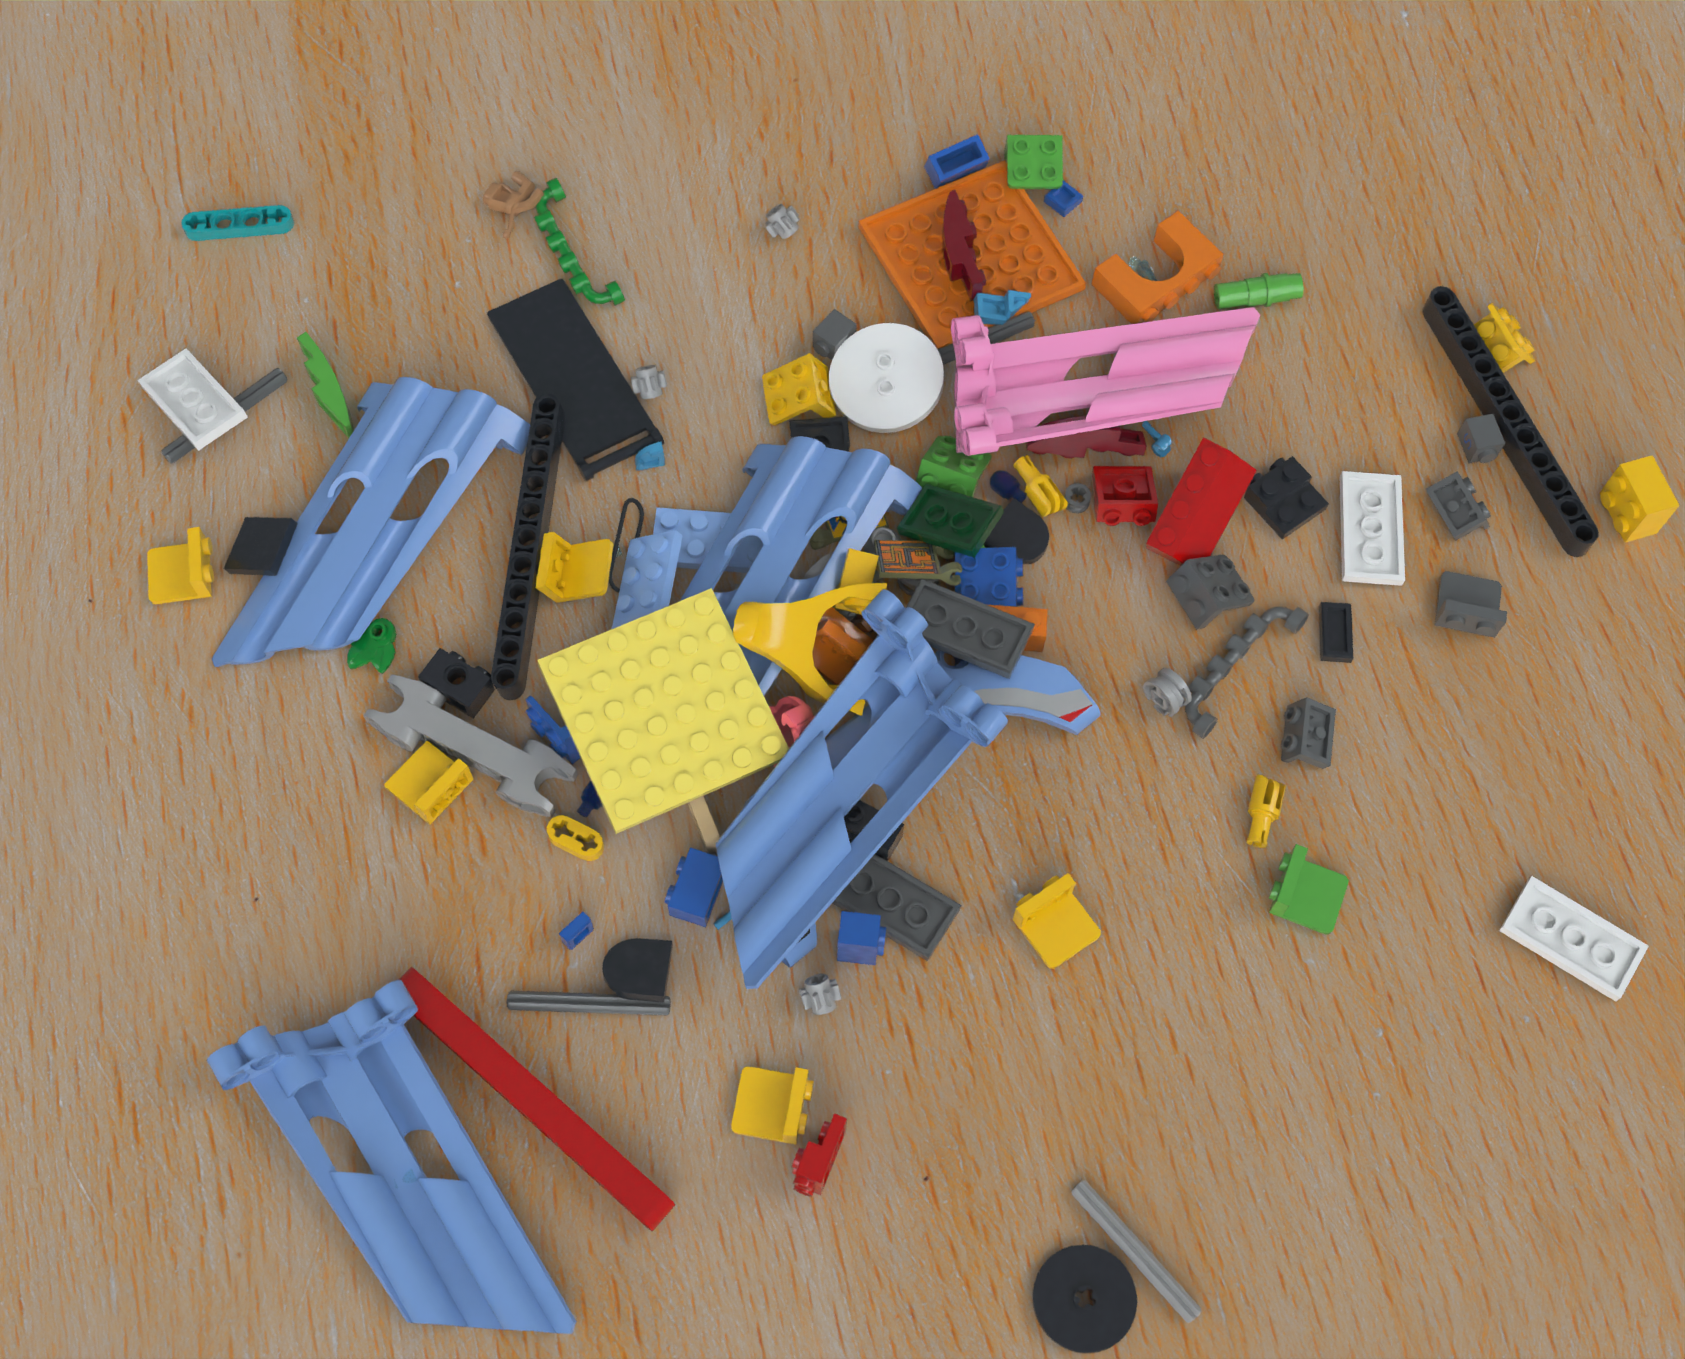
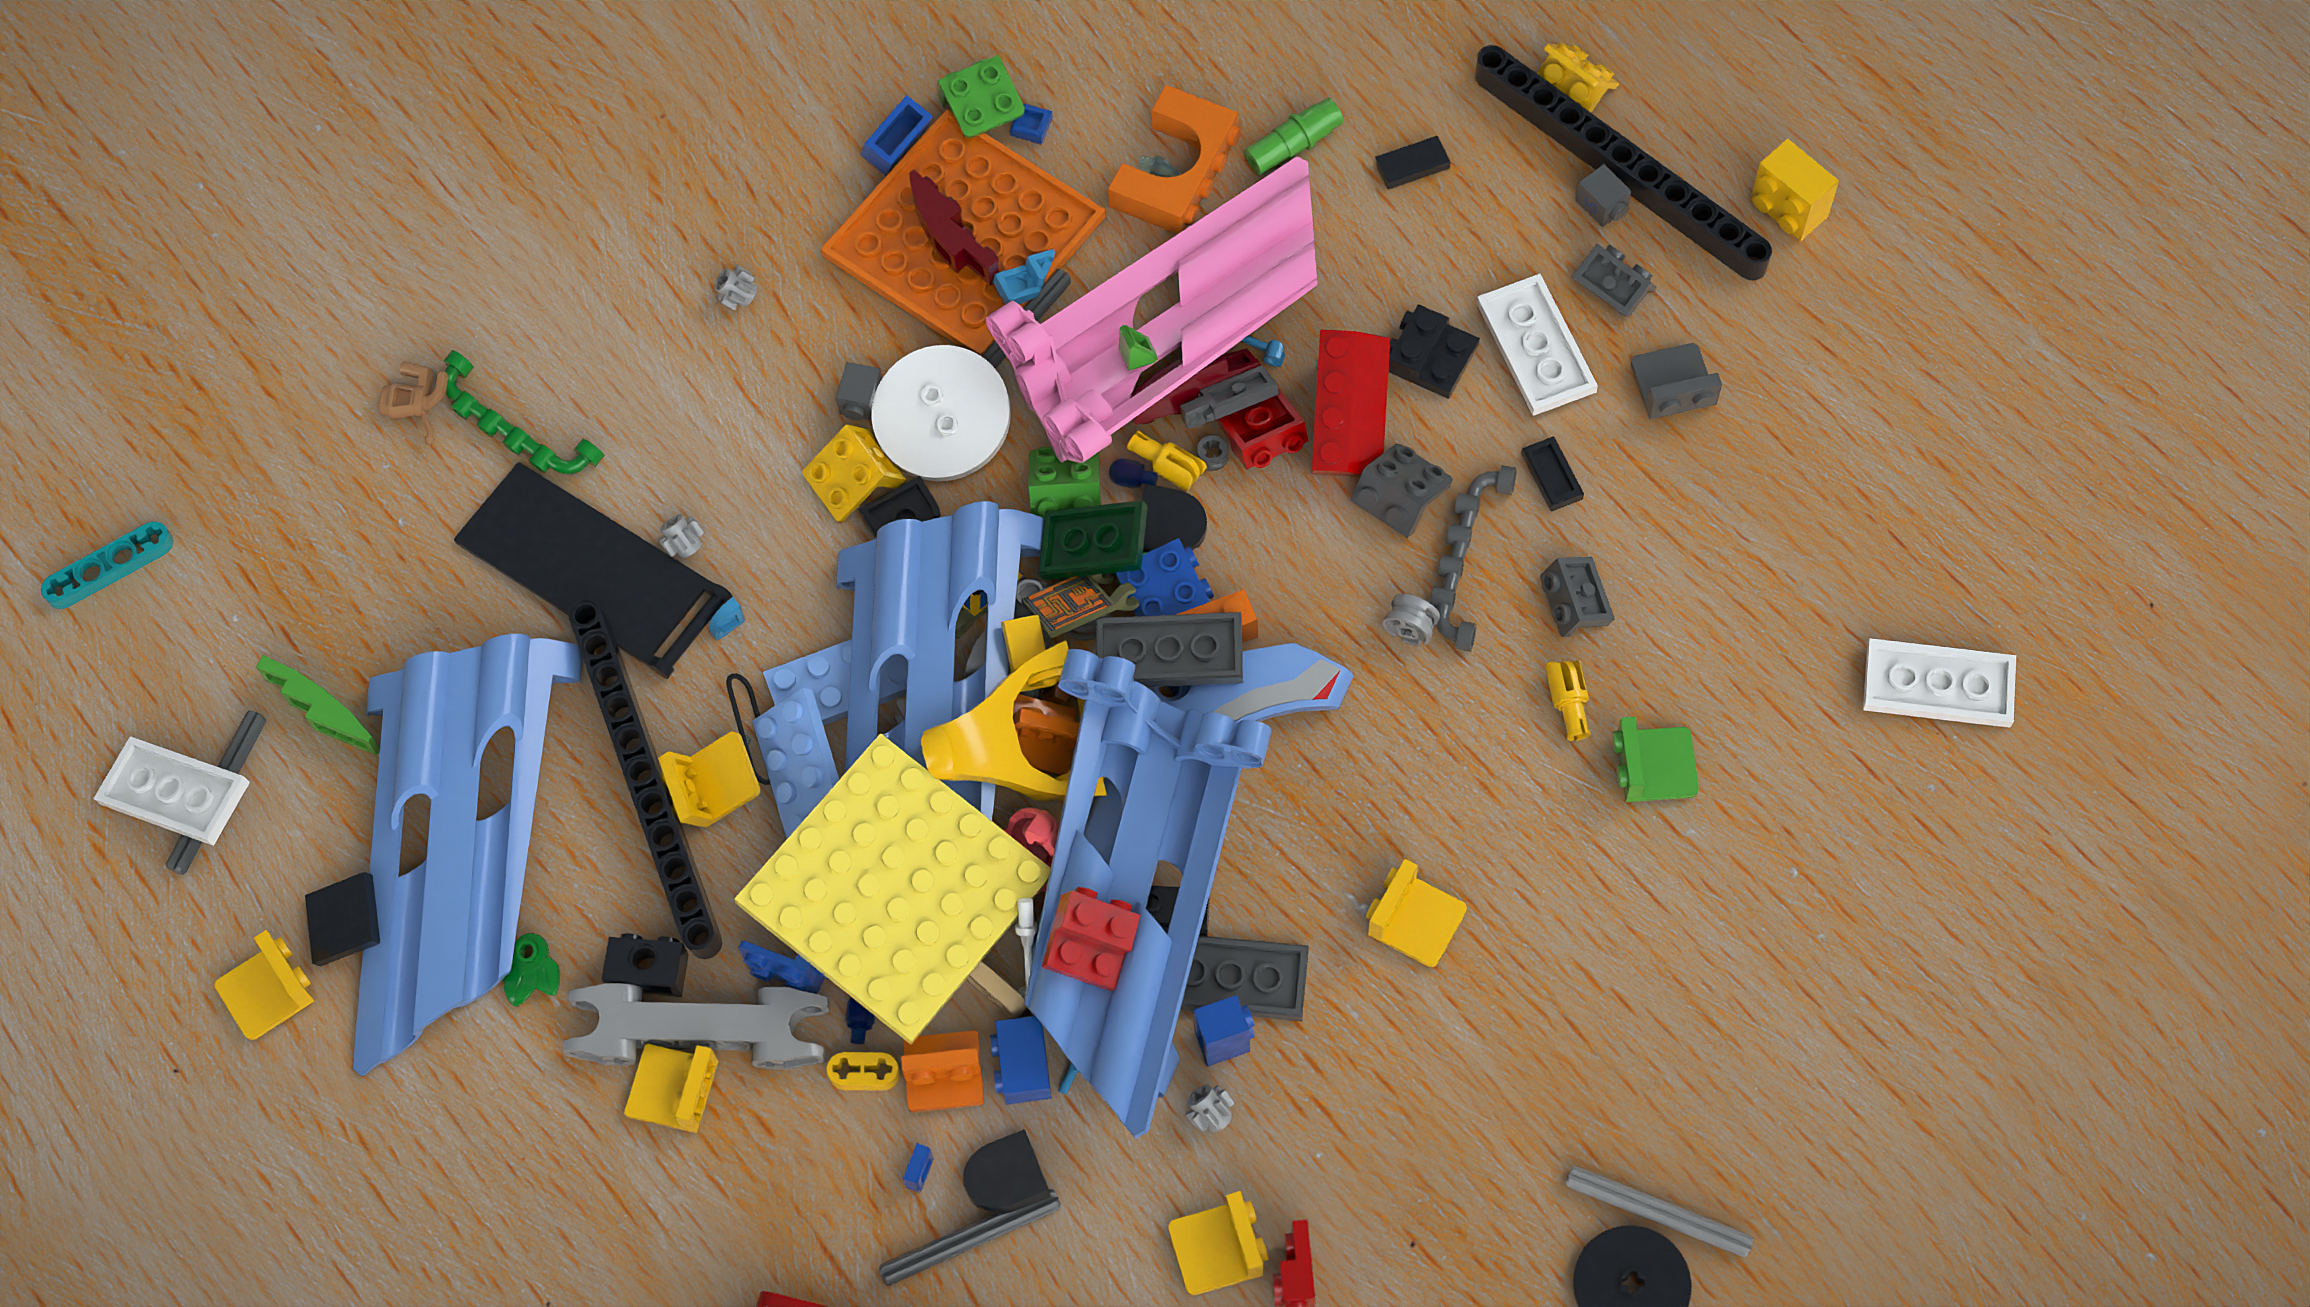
camera: 20 degrees left, 0 degrees up
none -> orange bracket [901,1030,984,1113]
none -> white piece [1015,898,1038,999]
none -> red plate [1041,887,1140,991]
none -> bright green slope [1119,325,1158,371]
none -> dark grey hinge [1180,365,1279,429]
none -> black tile [1375,135,1451,190]

